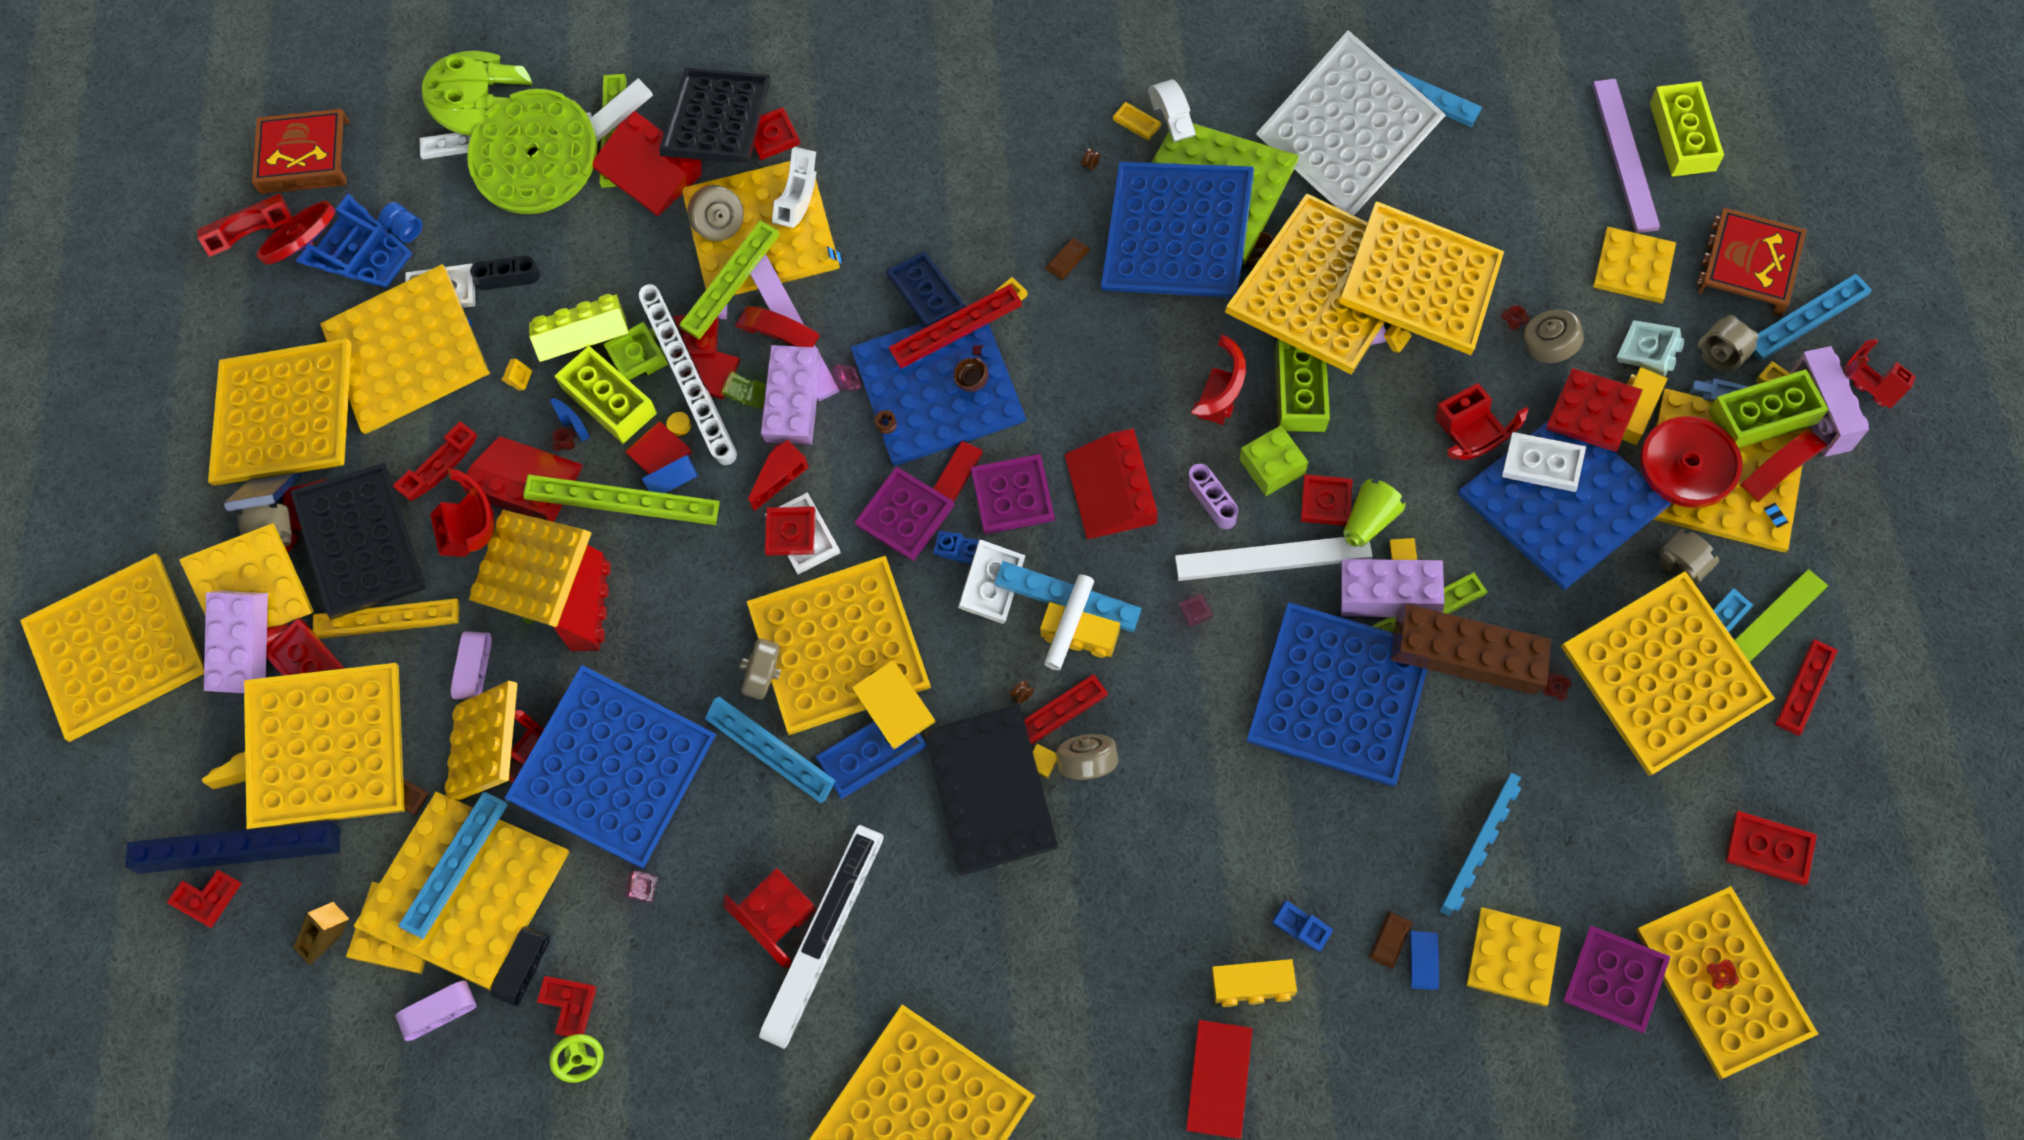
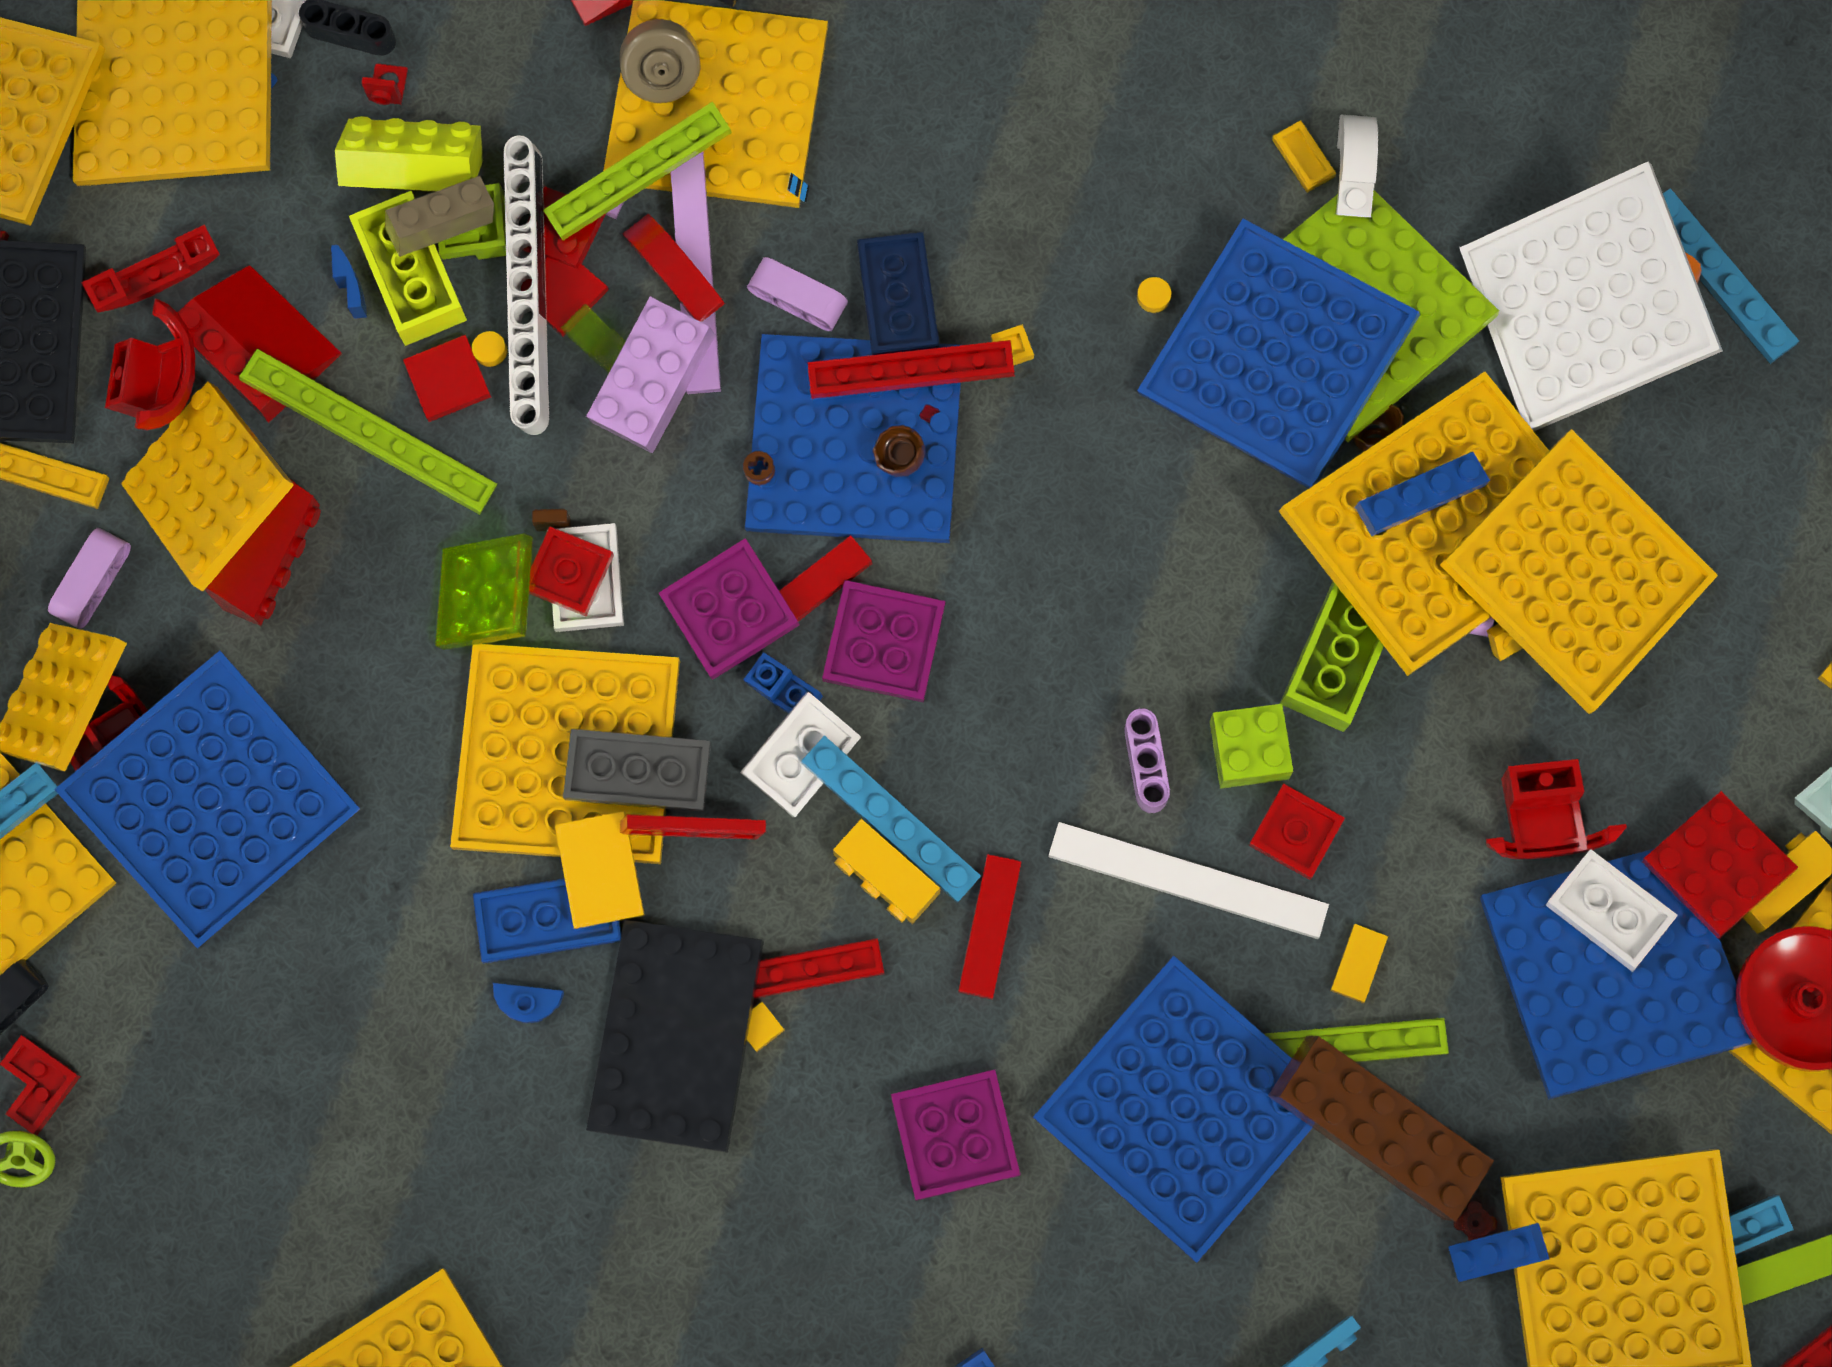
camera: 20 degrees right, 10 degrees up
yellow tile [501,359,532,391] -> none
clear red plate [552,428,575,451] -> none
clear pink plate [625,871,657,903] -> none
blue slope [642,455,699,493] -> none
dark azure plate [705,697,836,803] -> none
red piece [723,868,816,968] -> none
dark tan wheel [739,638,781,700] -> none
red slope [748,439,809,512] -> none
white beam [759,825,884,1049] -> none
white arch [772,147,817,228] -> none
clear pink plate [832,364,861,391] -> none
reddish brown bush [1009,680,1034,704] -> none
white piece [1044,574,1094,670] -> none
reddish brown tile [1045,237,1090,280] -> none
dark tan wheel [1056,734,1119,780] -> none
red slope [1064,428,1157,539] -> none
reddish brown bush [1081,148,1101,171] -> none
clear pink plate [1179,593,1213,627] -> none
red piece [1191,334,1246,425] -> none
lavender brick [1341,559,1444,618] -> none
lime cone [1343,479,1406,547] -> none
clear red plate [1501,305,1530,330] -> none
dark tan wheel [1524,309,1584,363] -> none
dark tan brick [1658,529,1719,585] -> none
none -> red bracket [361,64,408,105]
none -> dark tan brick [385,176,494,257]
none -> clear neon green plate [435,533,533,650]
none -> blue plate [493,983,564,1023]
none -> reddish brown tile [532,509,571,531]
none -> dark grey plate [563,729,711,812]
none -> red tile [620,815,766,840]
none -> lavender beam [747,257,848,331]
none -> magenta plate [891,1070,1020,1201]
none -> red tile [958,854,1022,1000]
none -> yellow tile [1137,277,1171,313]
none -> blue plate [1355,452,1490,537]
none -> blue plate [1448,1223,1550,1282]

